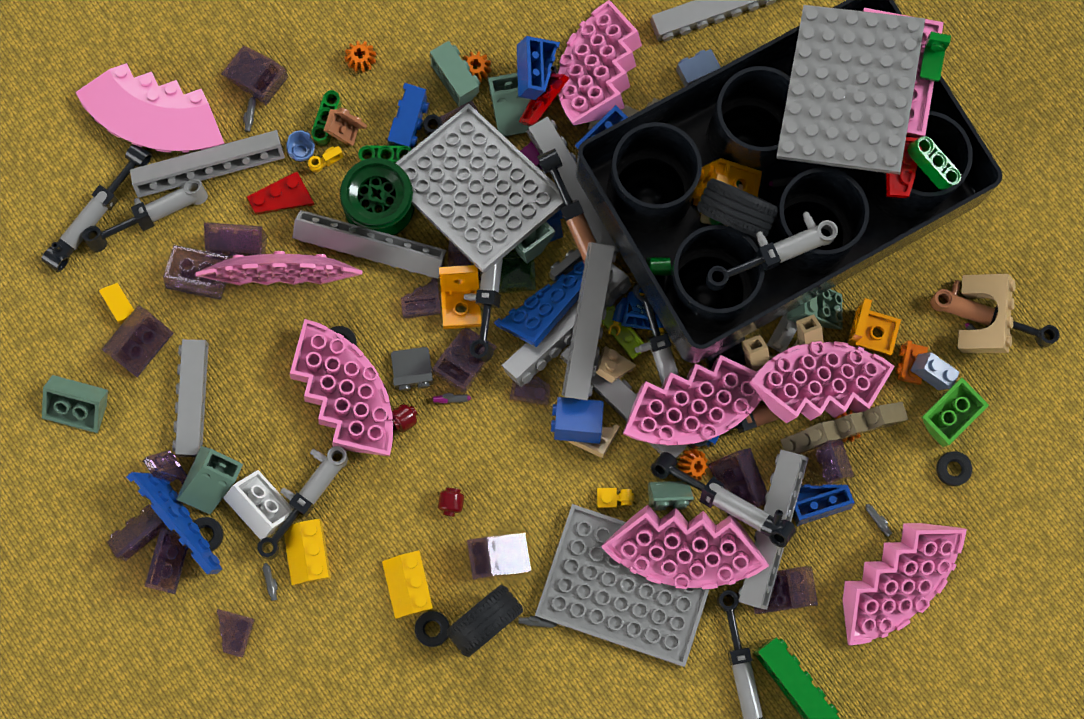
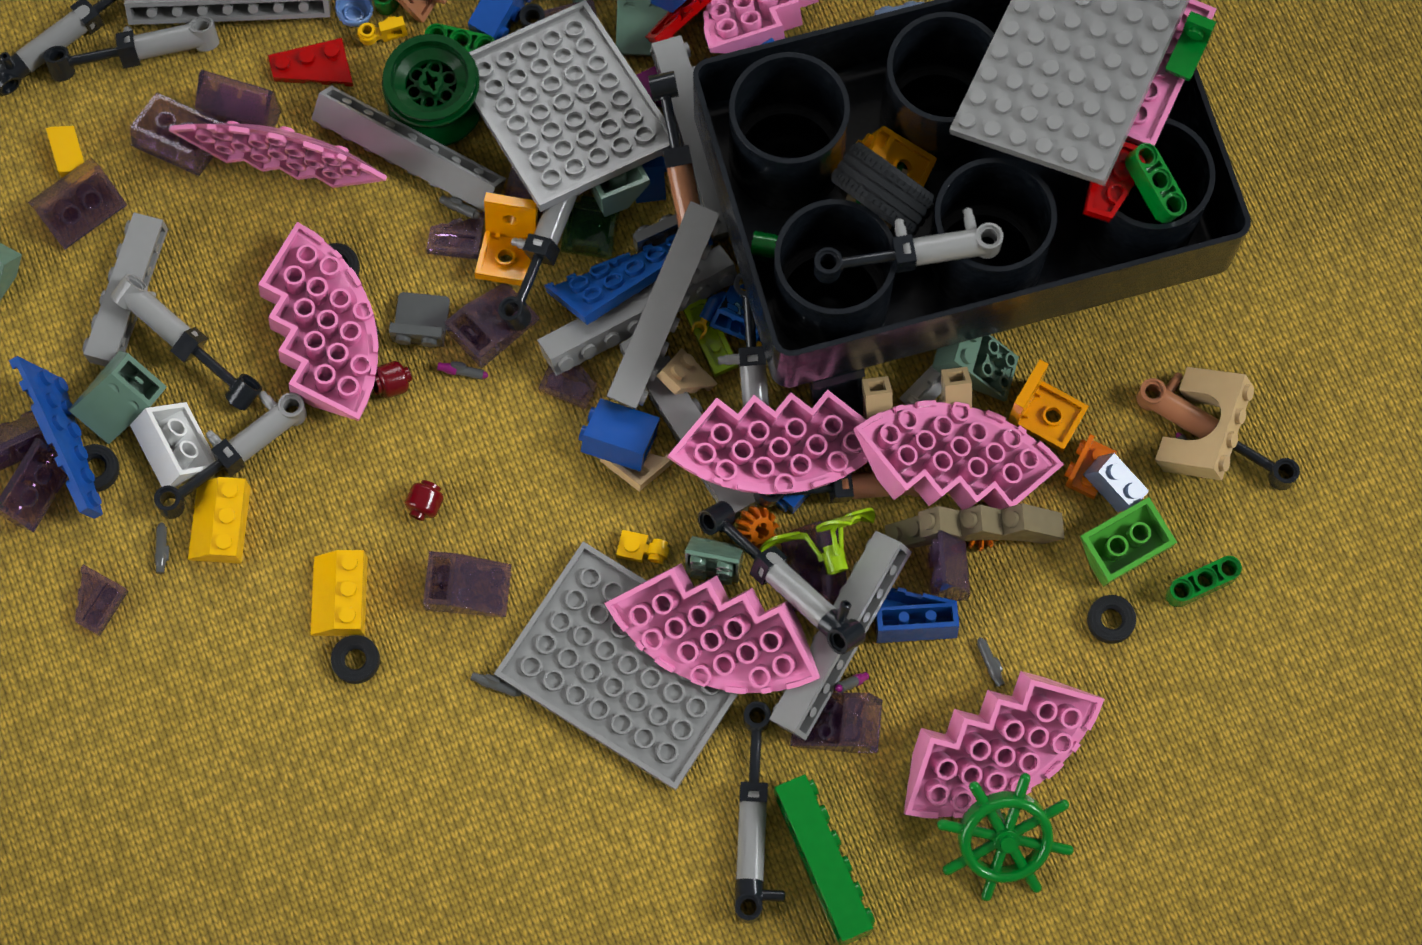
camera: 20 degrees right, 5 degrees down
clear purple wing [142,450,187,484] -> none
black tyre [447,585,523,657] -> none
none -> piece [111,273,262,411]
none -> dark grey piece [439,195,481,220]
none -> lime plant [759,508,875,575]
none -> piece [835,672,869,693]
none -> green piece [937,773,1074,901]
none -> green beam [1166,556,1242,607]

